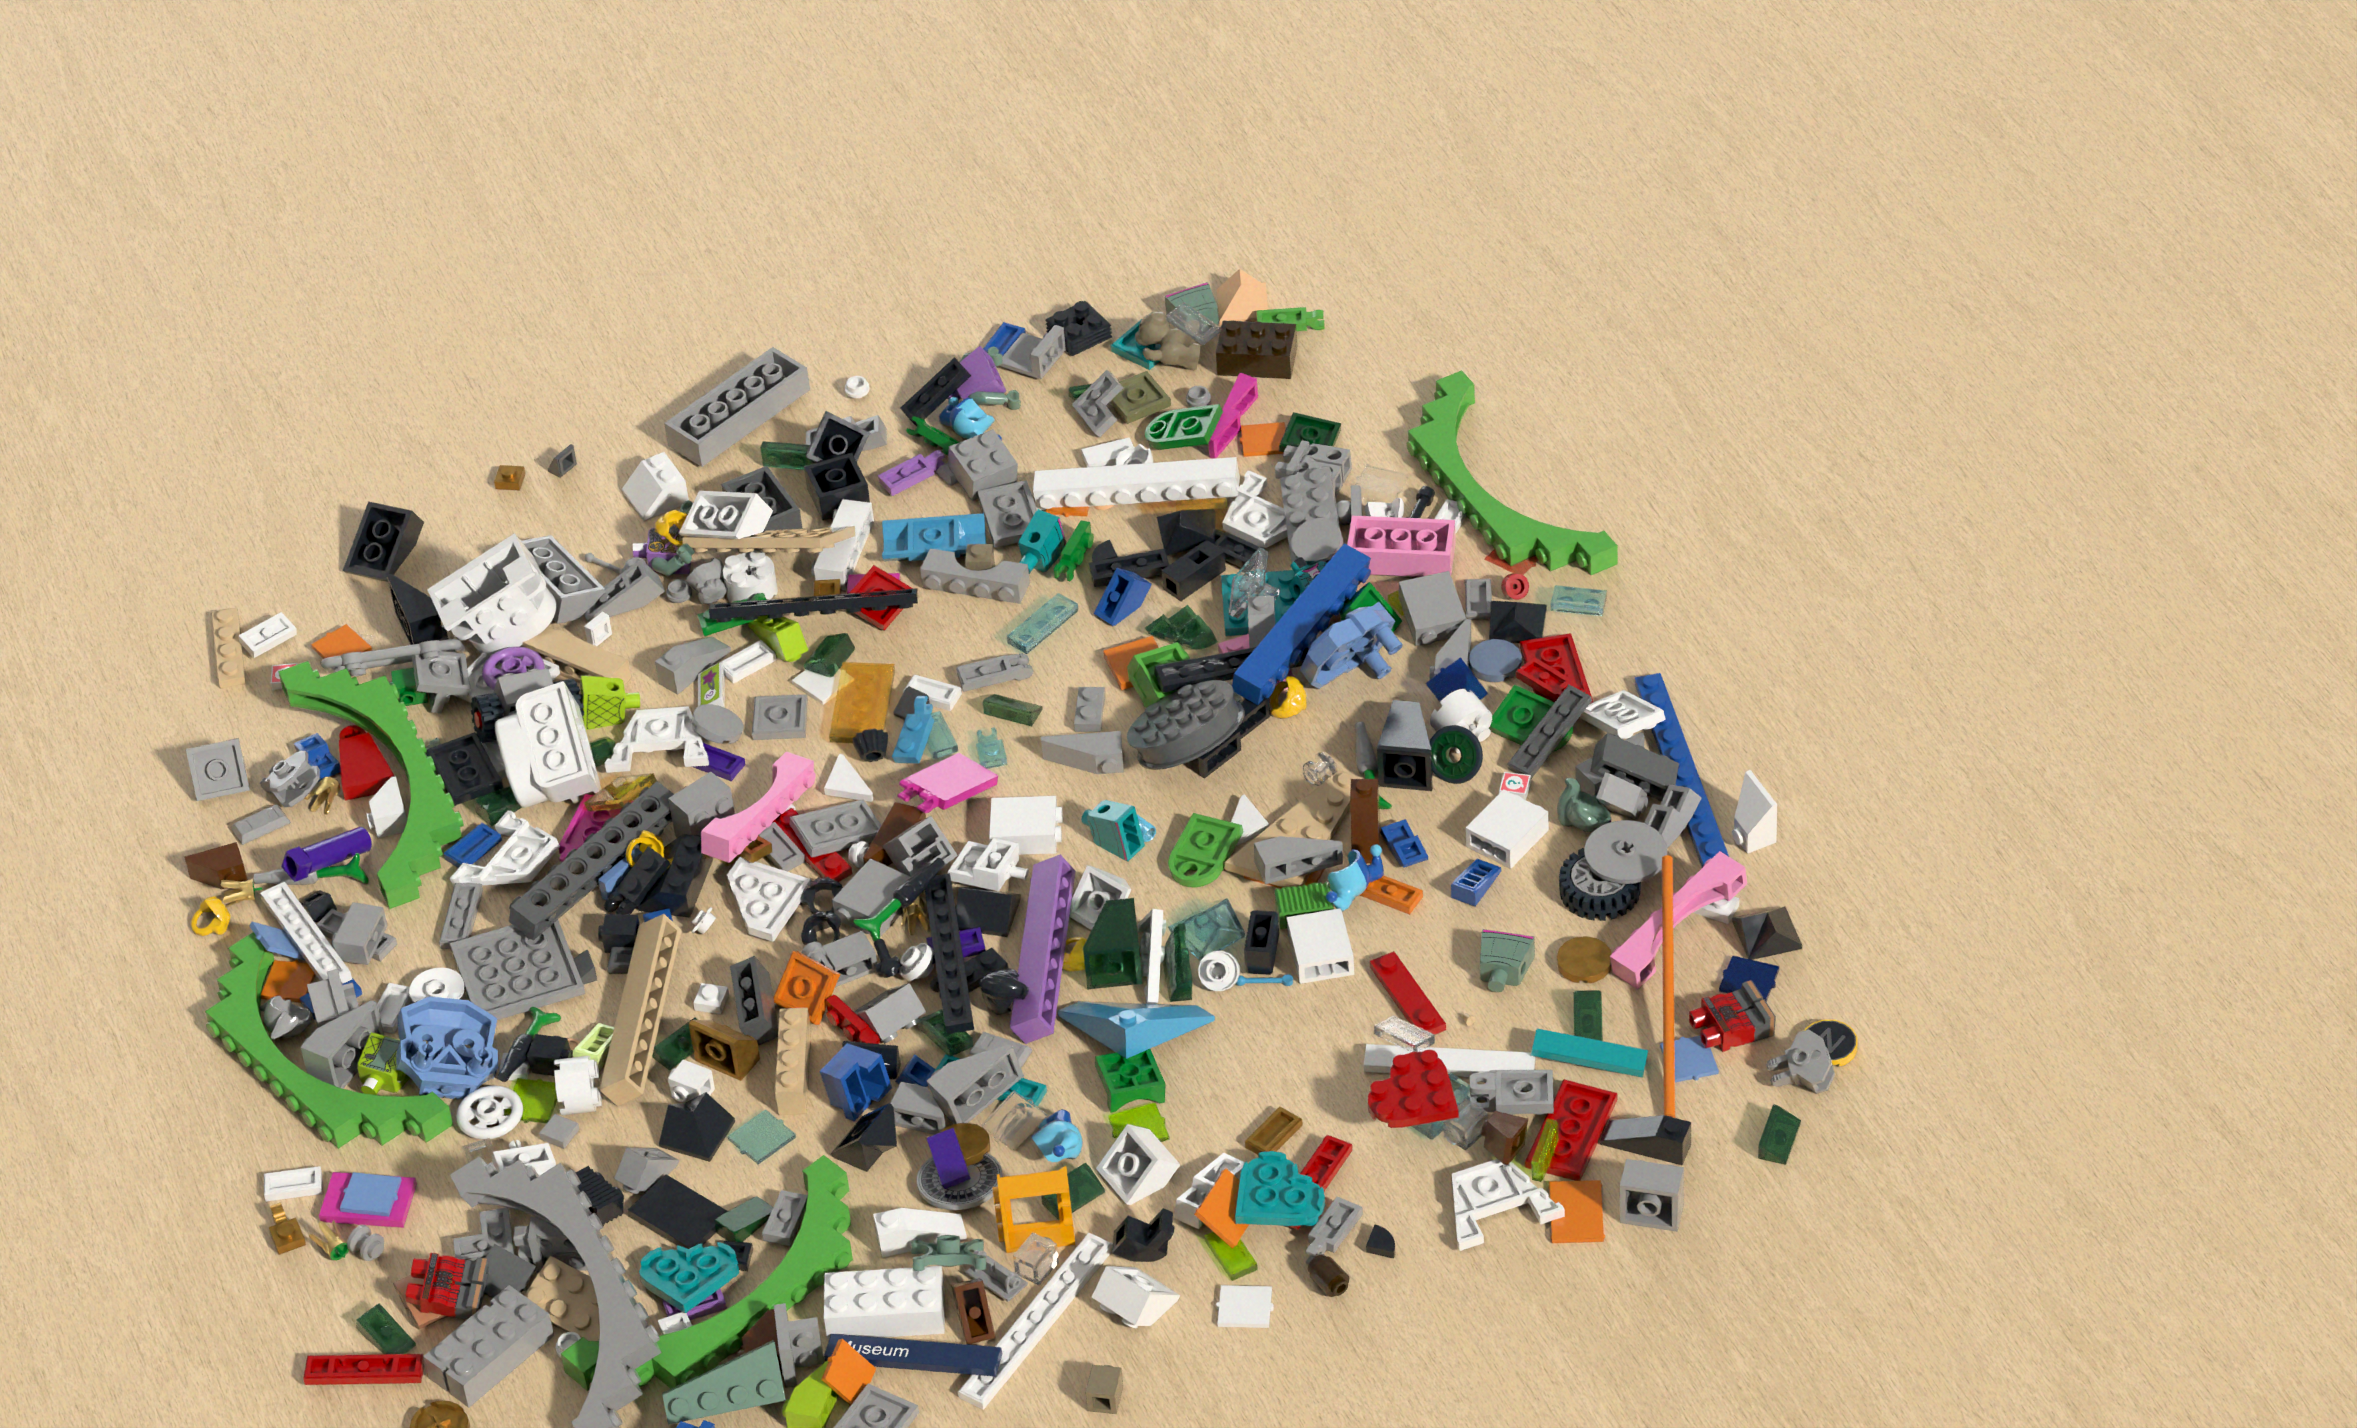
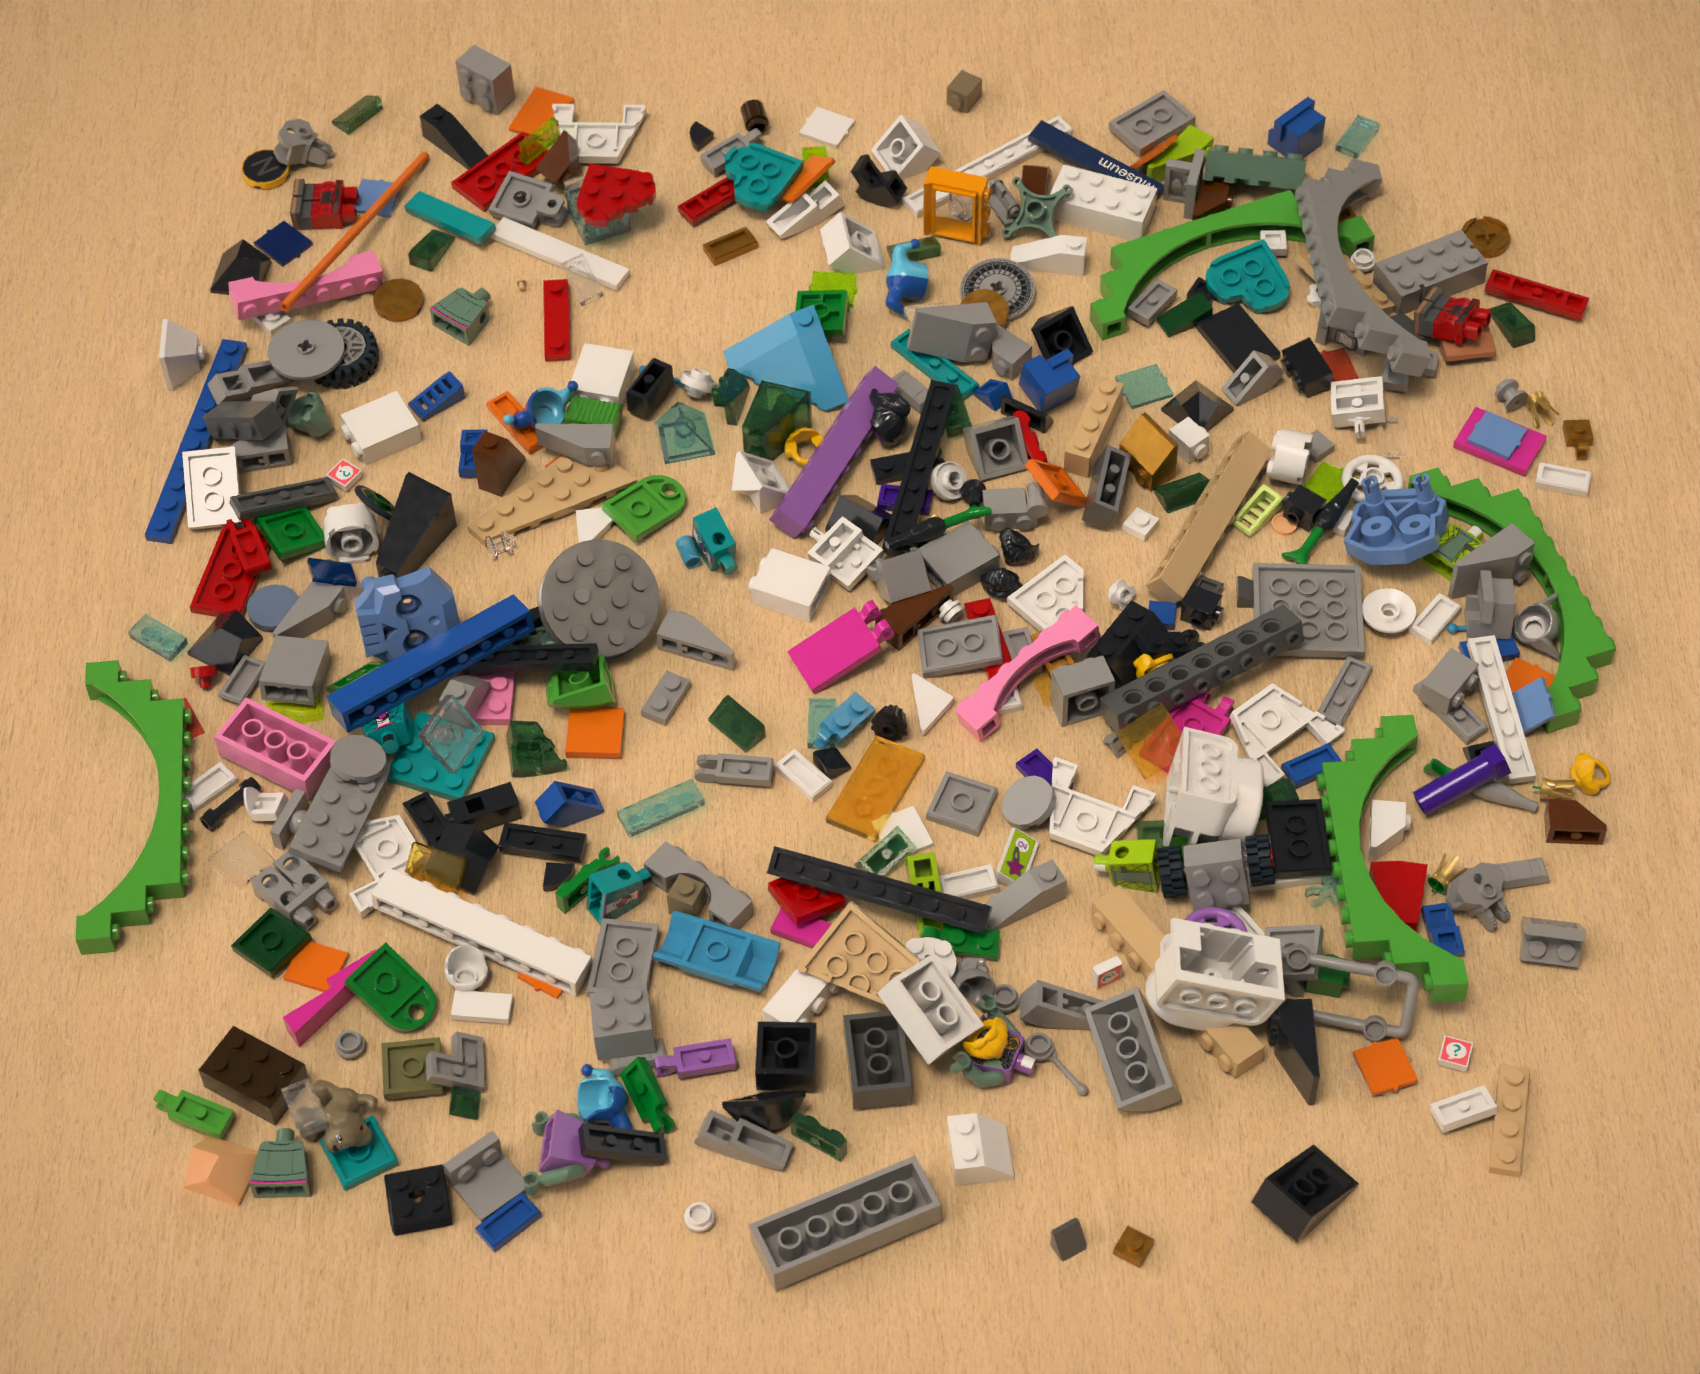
camera: 160 degrees left, 10 degrees up
dark purple tile [927,1128,971,1189] -> none
clear light blue plate [976,727,1007,769] -> none
white wing [1137,909,1166,1004] -> none
light grey piece [1355,722,1392,809] -> none

